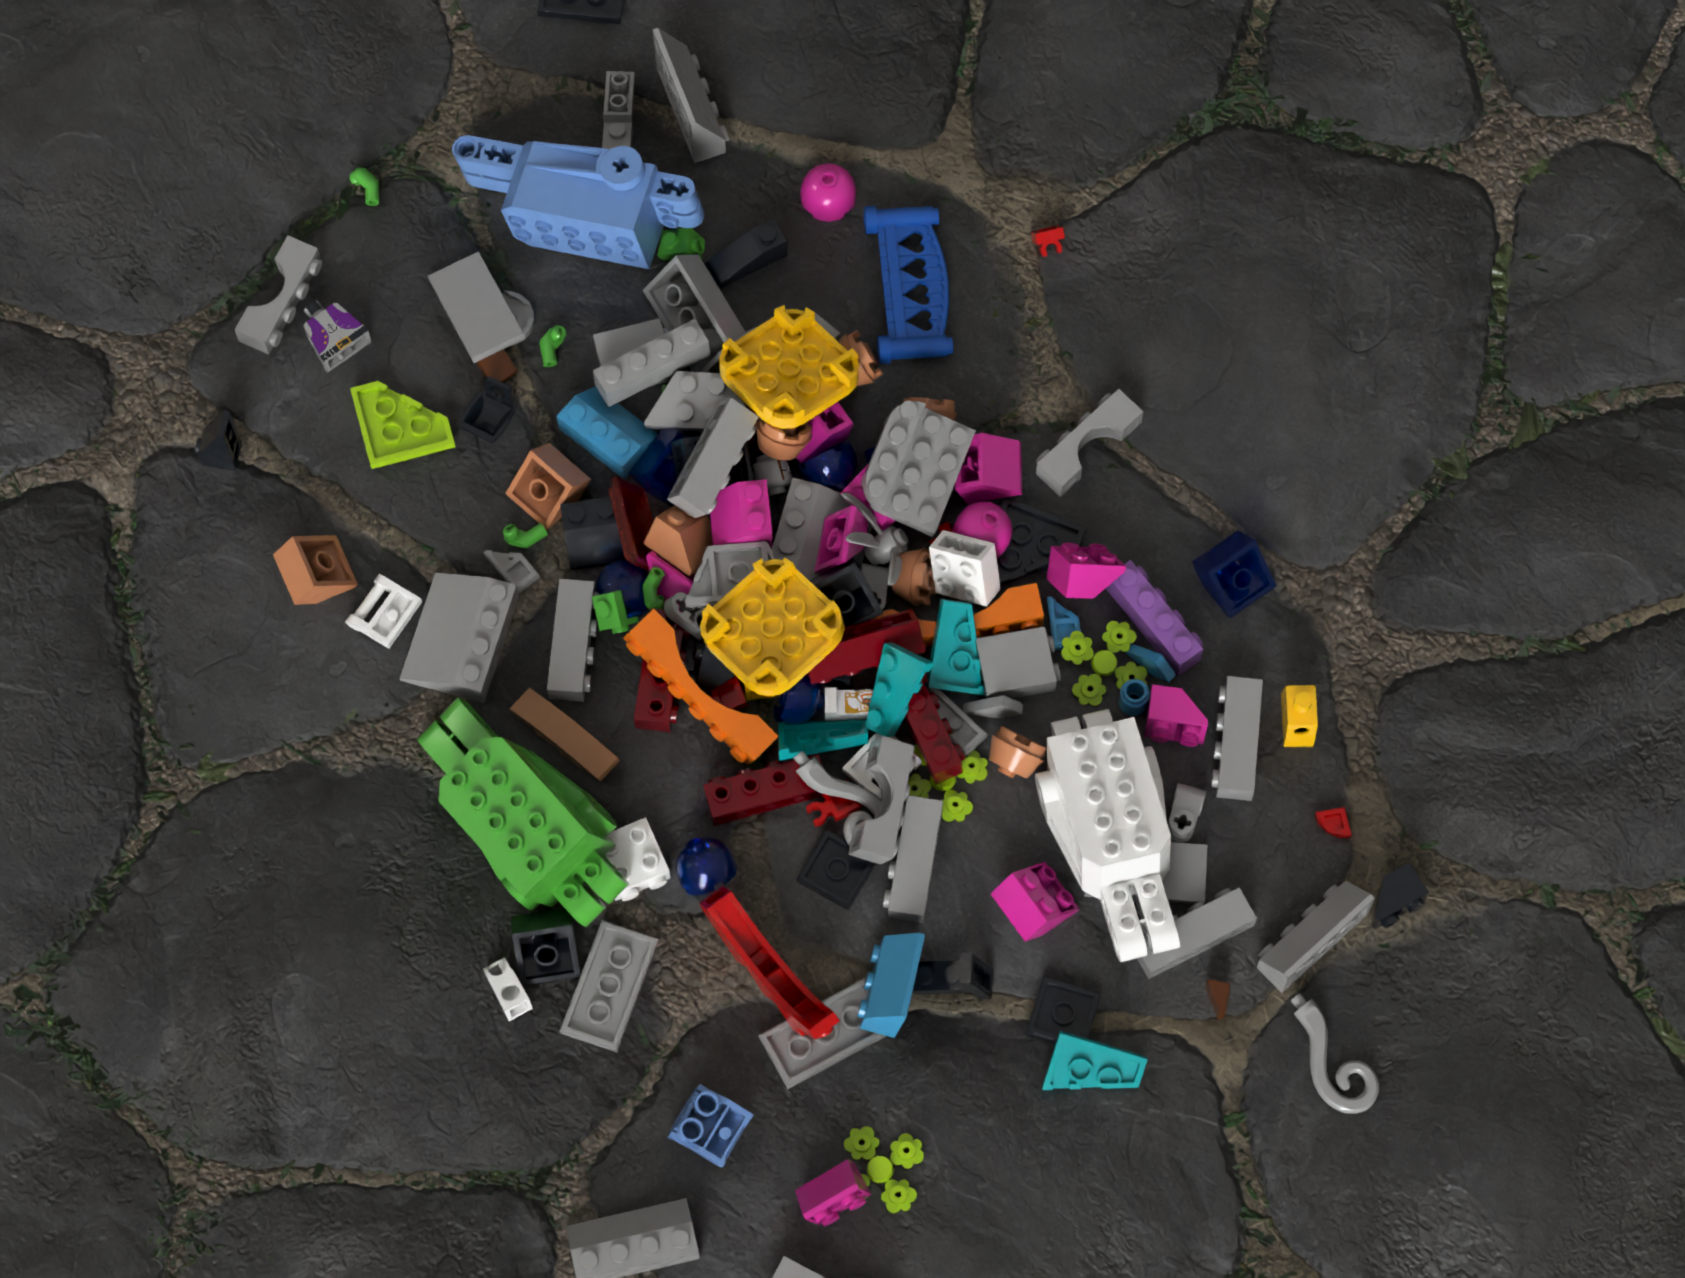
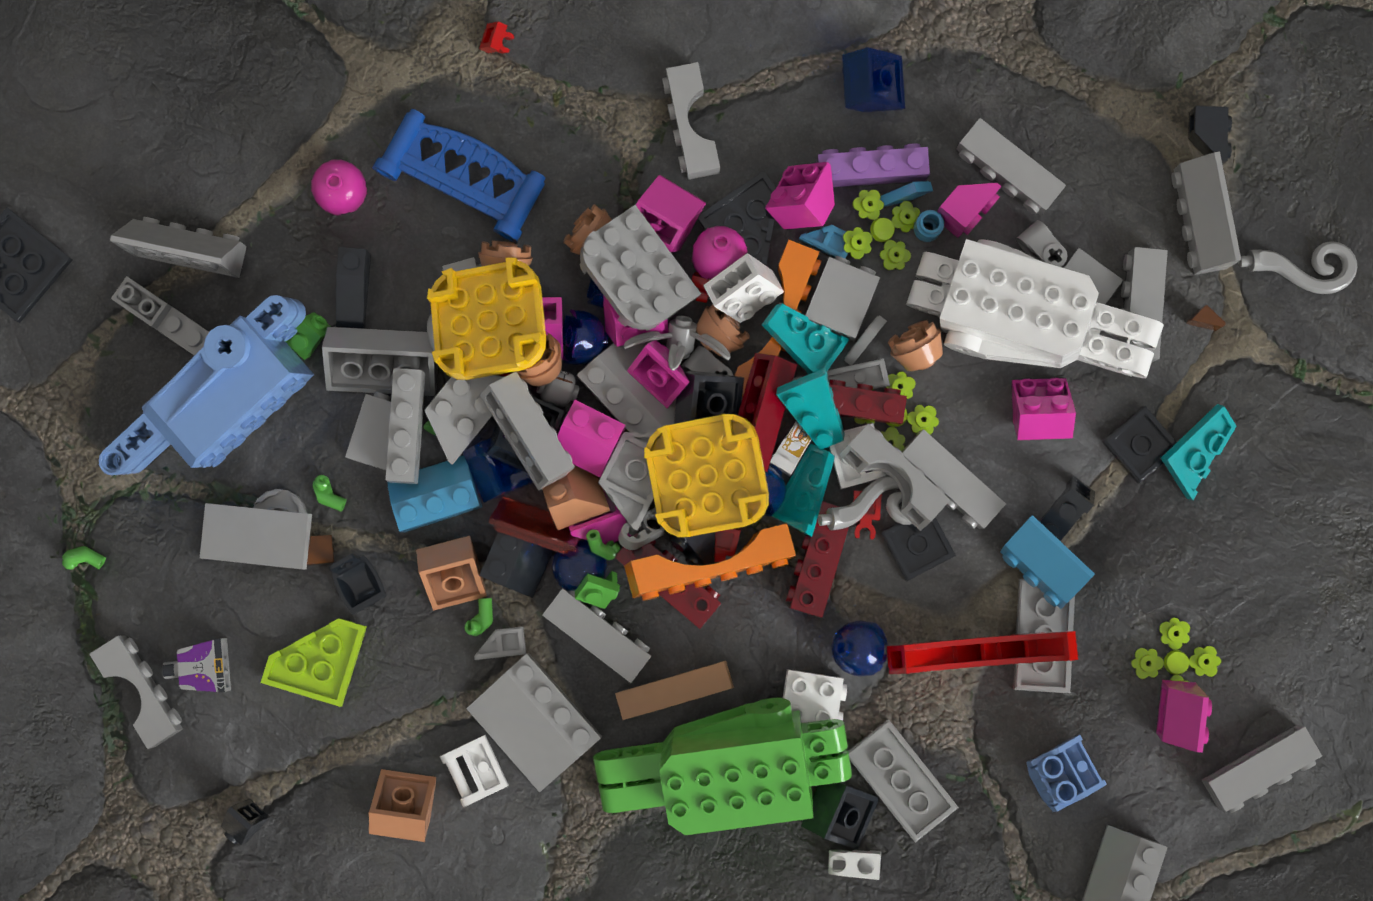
camera: 60 degrees left, 15 degrees up
yellow torso [1281,685,1318,747] -> none
red tile [1315,807,1351,838] -> none

